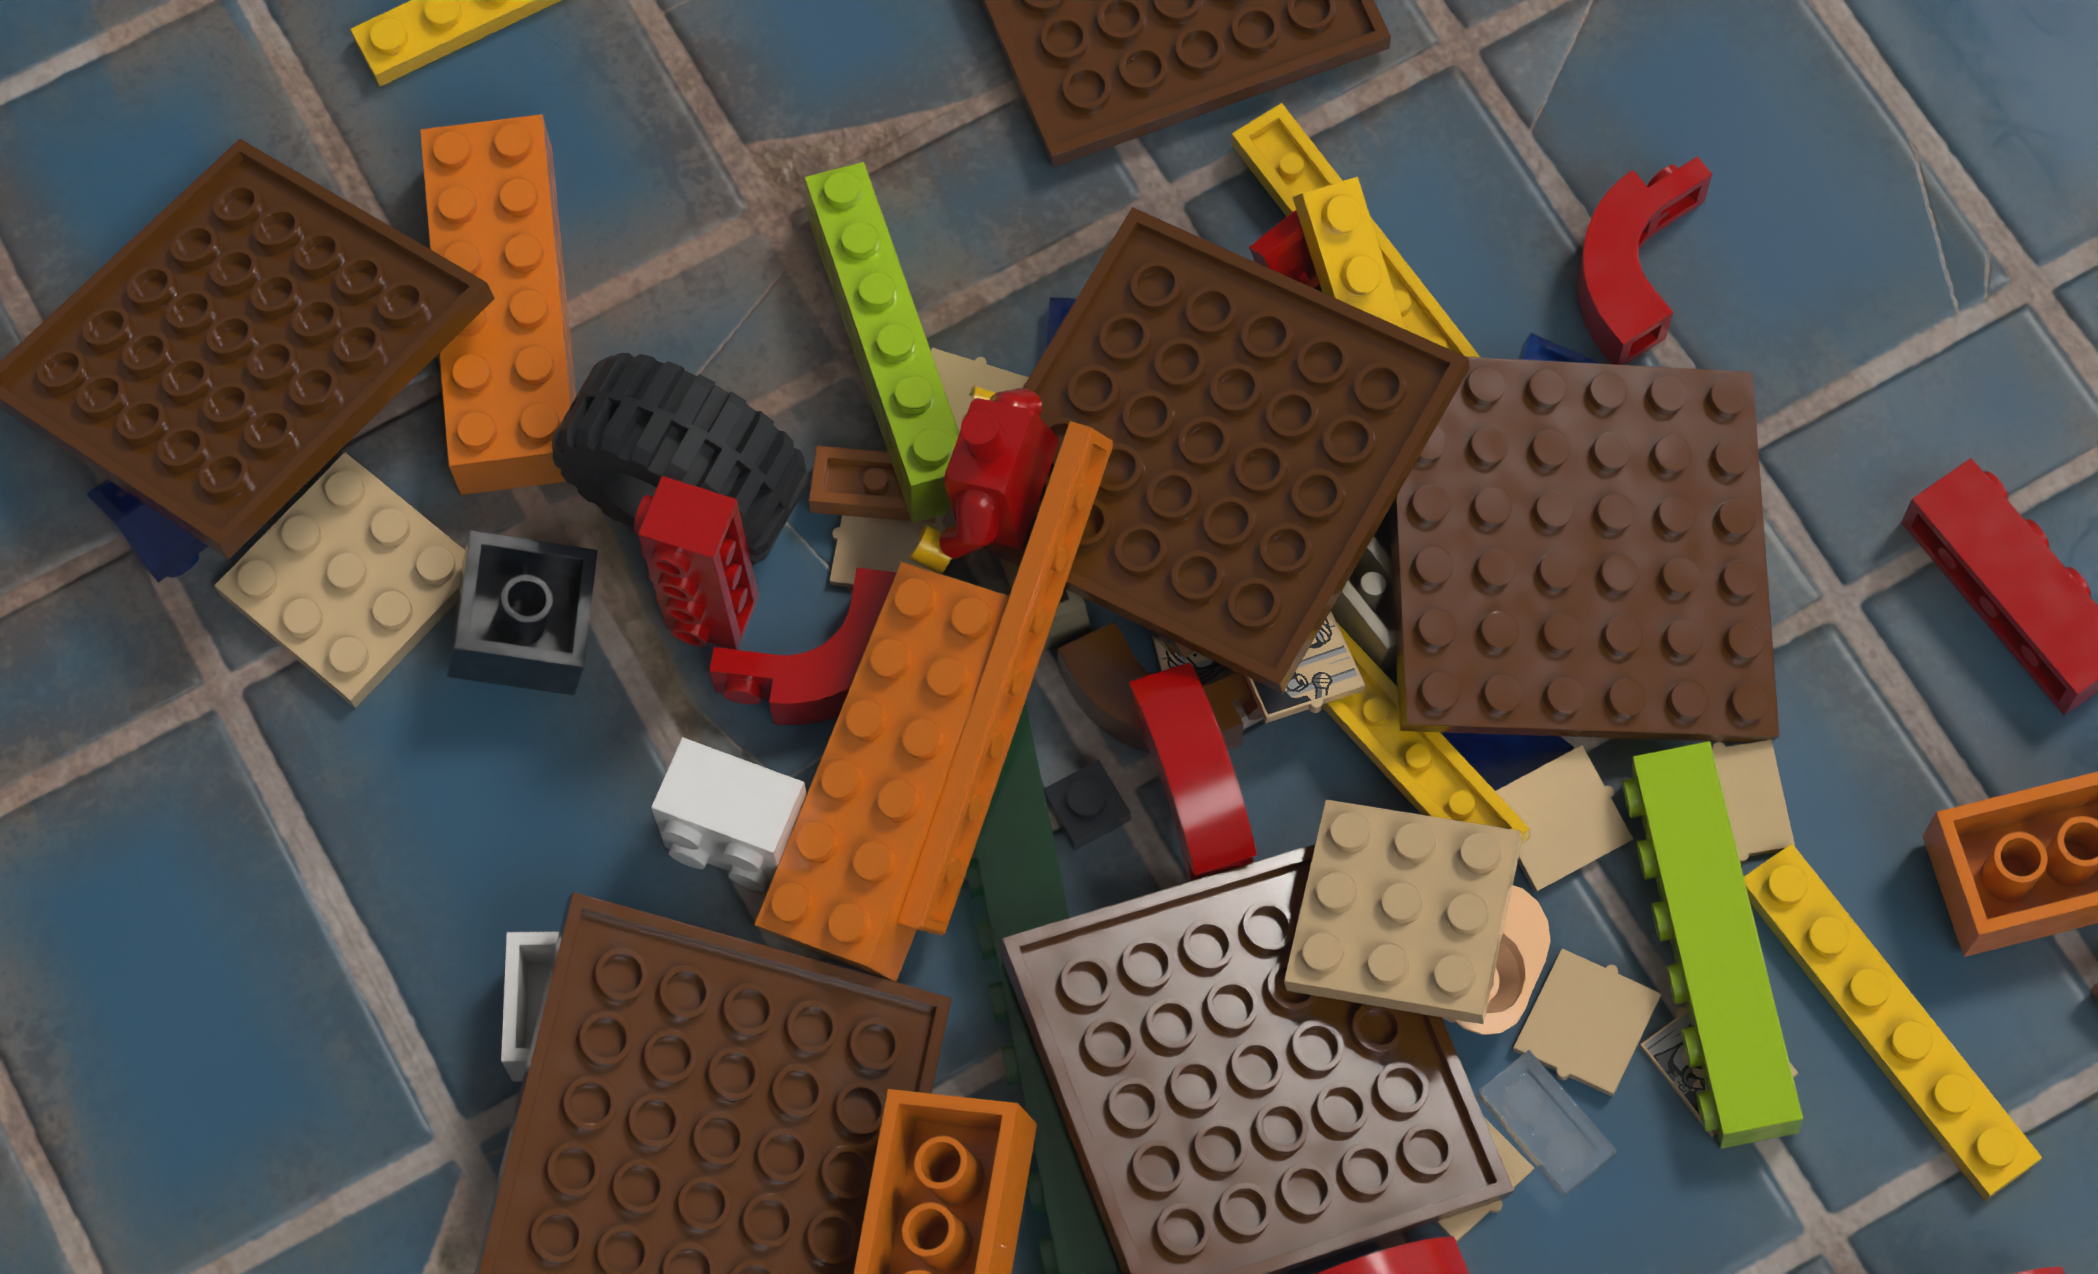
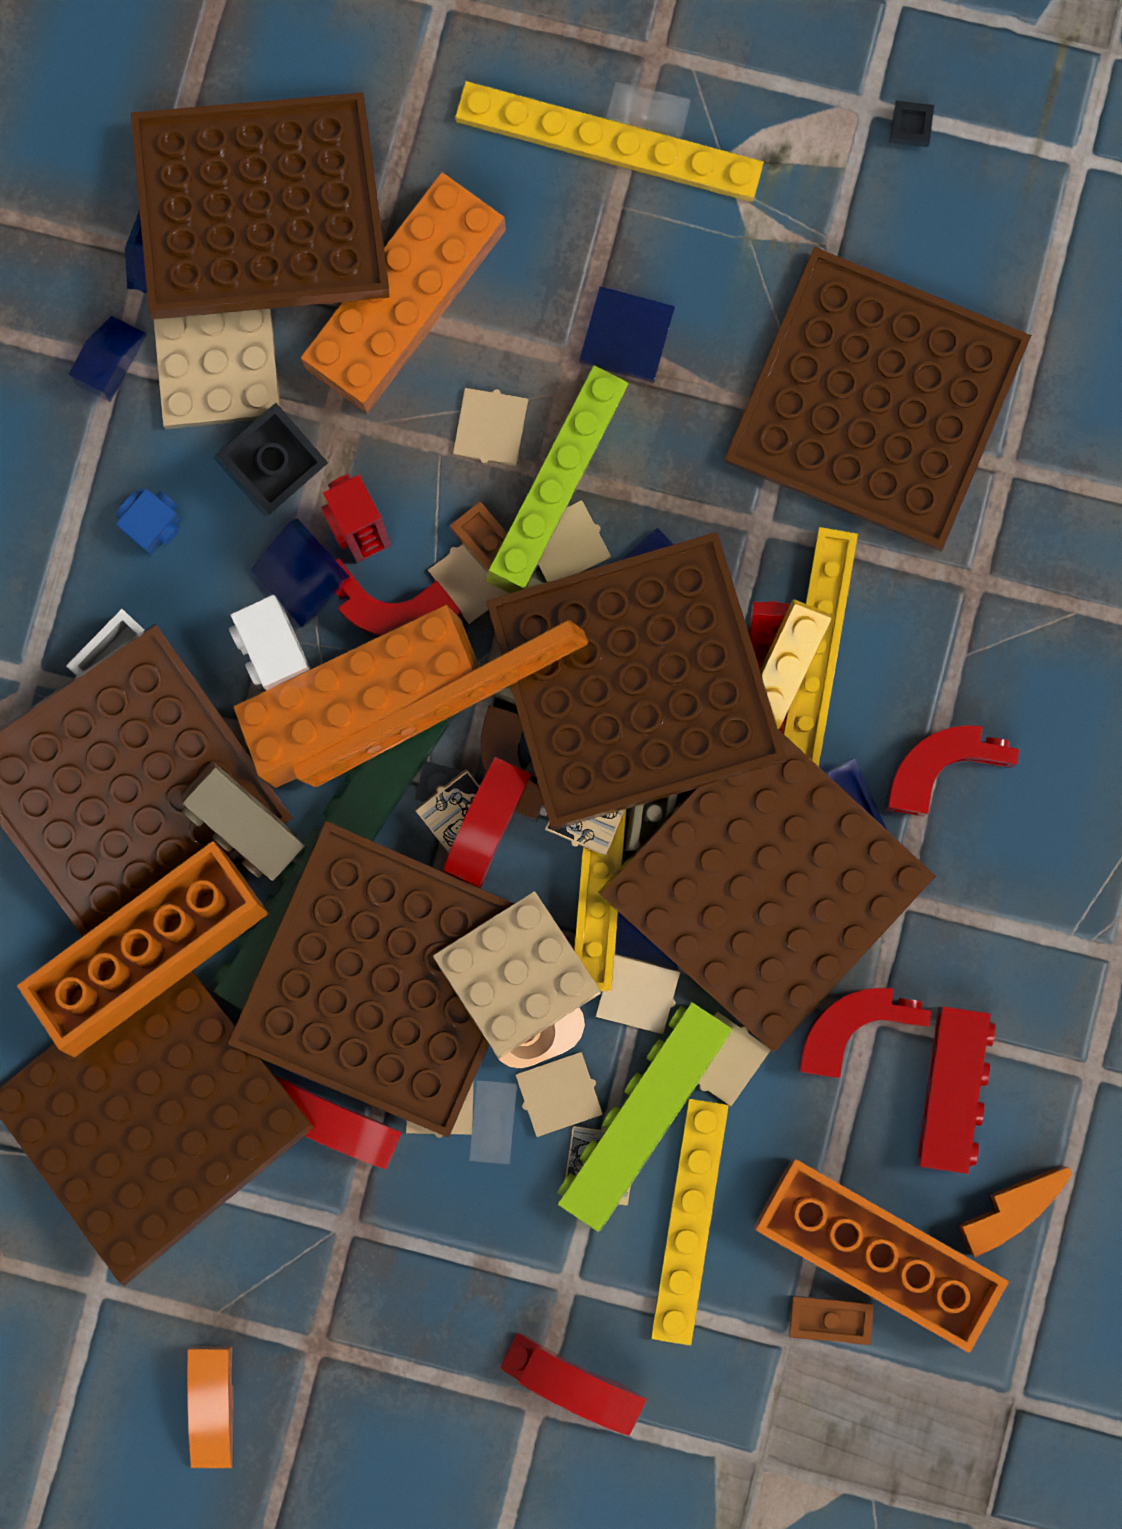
camera: 45 degrees right, 15 degrees up
black tyre [552,353,807,566] -> none
red torso [909,385,1060,574] -> none
none -> clear blue slope [68,316,147,402]
none -> blue brick [116,488,182,556]
none -> dark tan brick [180,760,305,881]
none -> clear blue tile [251,518,350,628]
none -> piece [415,769,480,853]
none -> tan piece [453,388,528,466]
none -> clear blue tile [579,286,675,383]
none -> red arch [797,988,932,1078]

